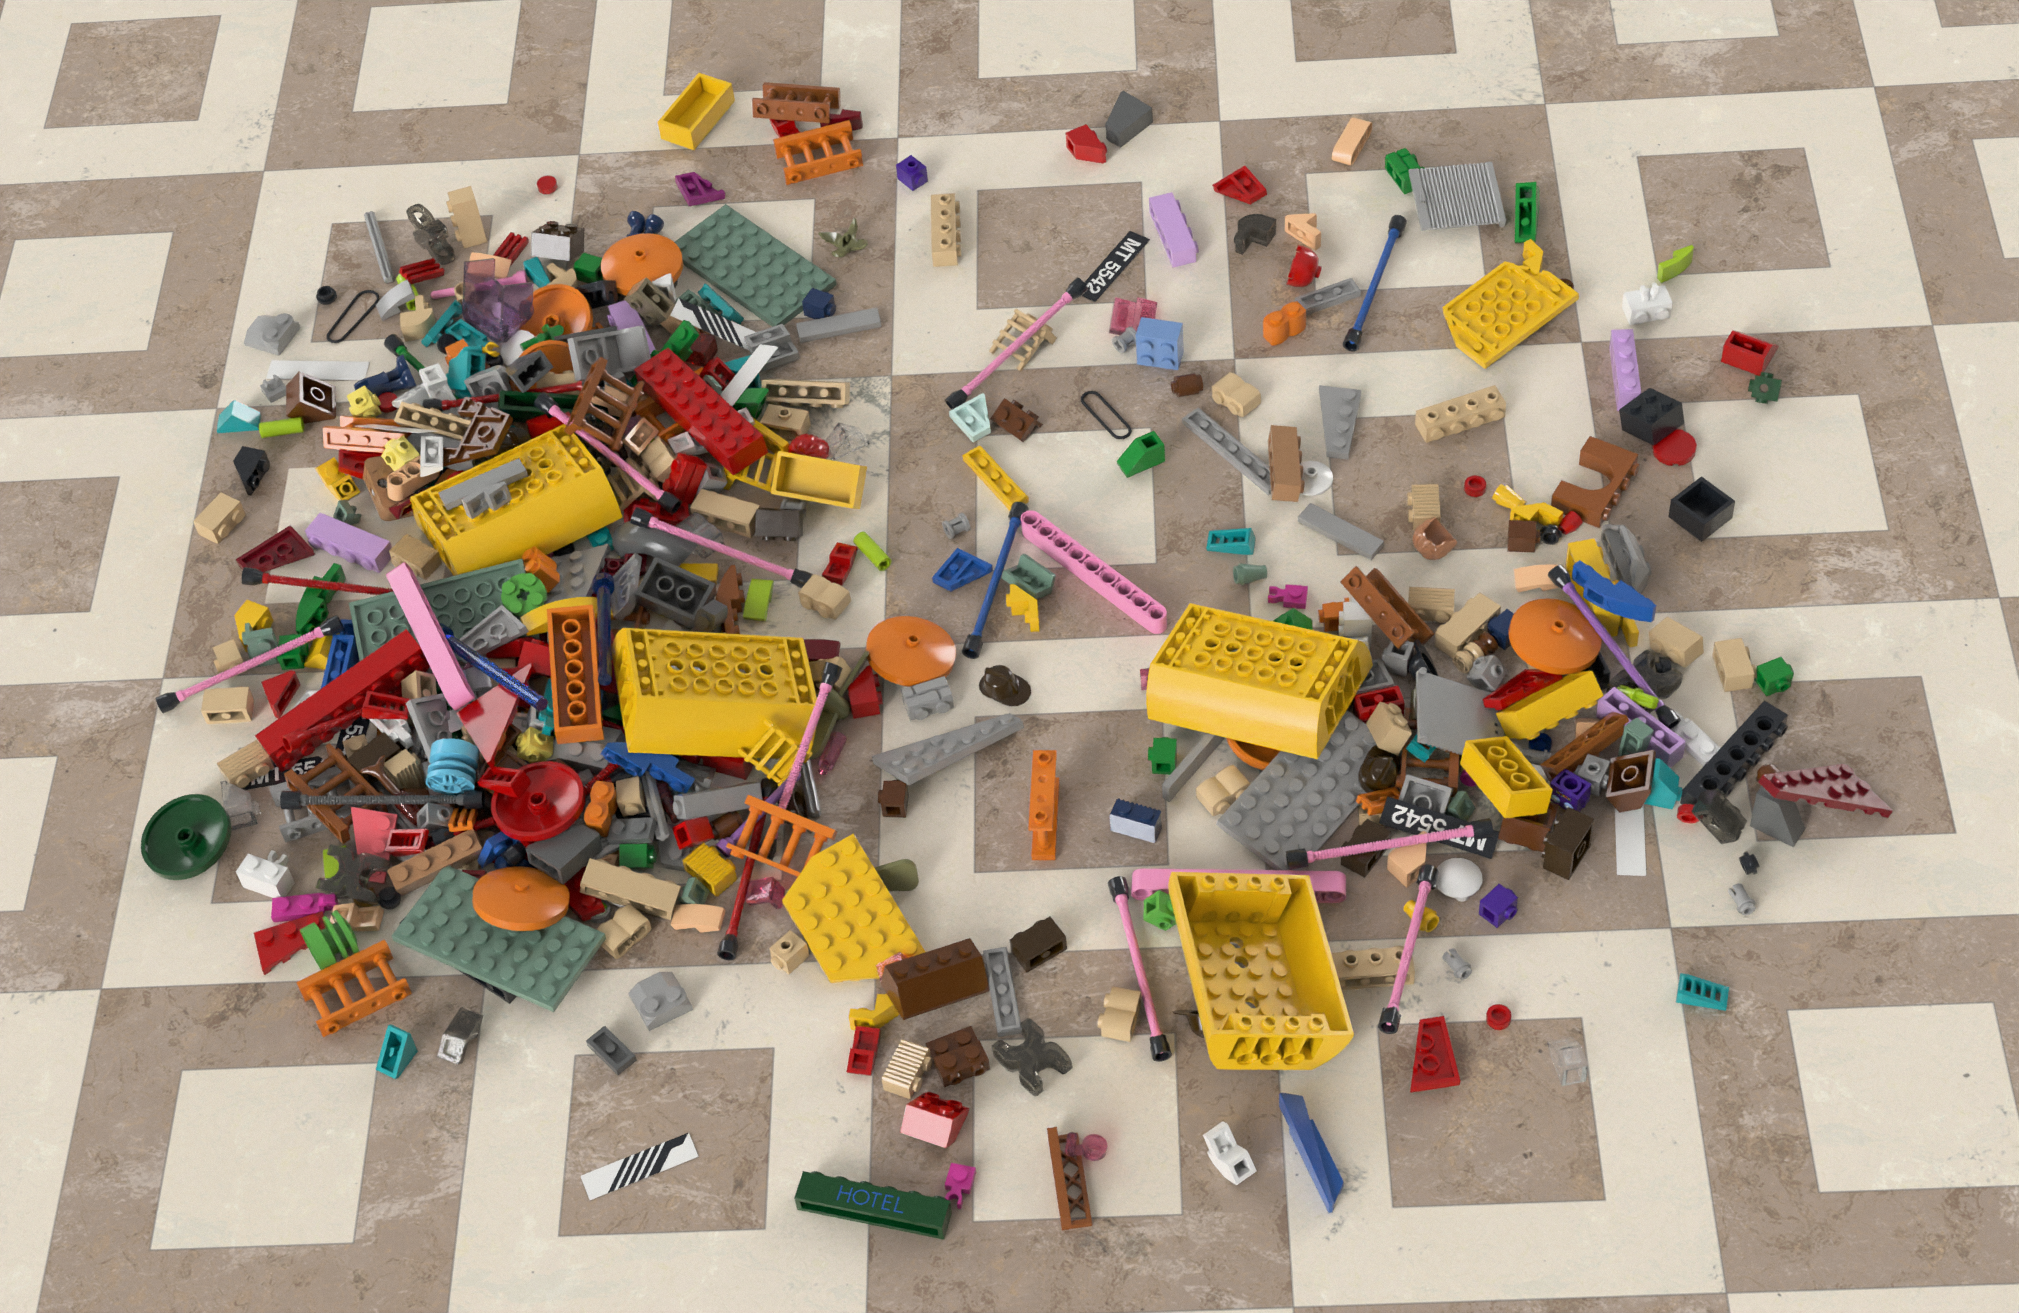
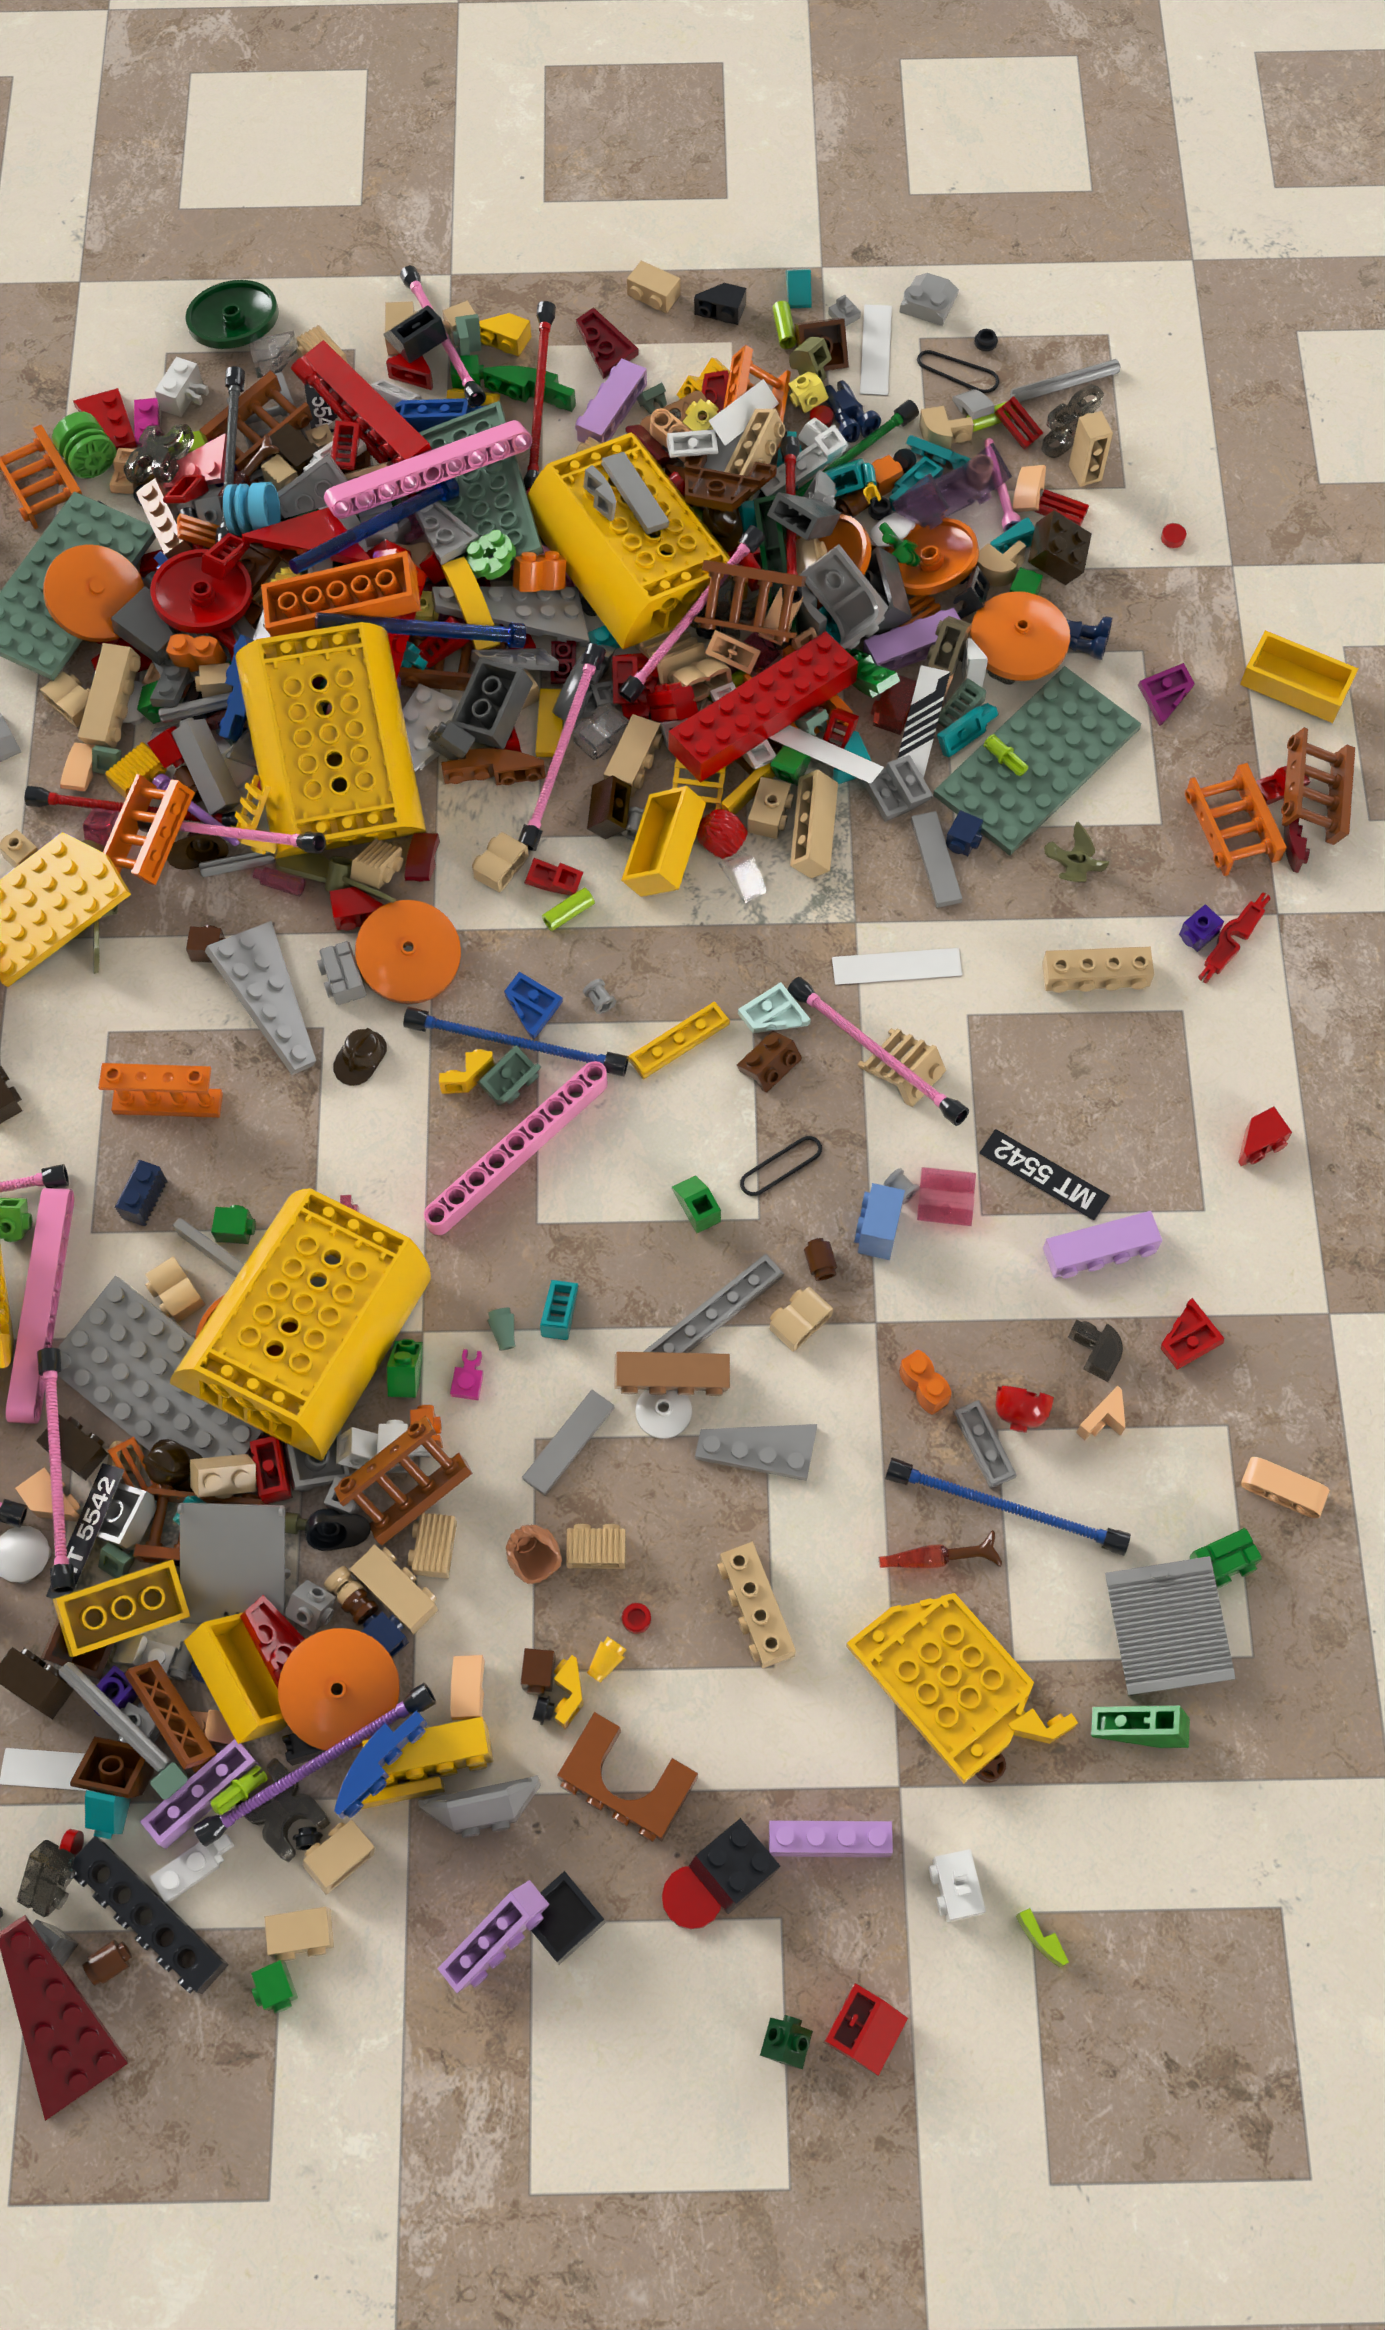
camera: 85 degrees right, 15 degrees up
lime slope [743,579,774,621] -> none
dark grey slope [1105,90,1153,148] -> none
red hose [1558,511,1583,535] -> none
none -> light grey axle [59,1662,171,1772]
none -> black slope [383,305,448,364]
none -> lavender brick [437,1880,550,1993]
none -> olive brick [789,337,832,381]
none -> white sticker [832,948,962,985]
none -> clear red piece [878,1530,1002,1568]
none -> lime axle [983,734,1028,777]
none -> red piece [1198,892,1271,983]

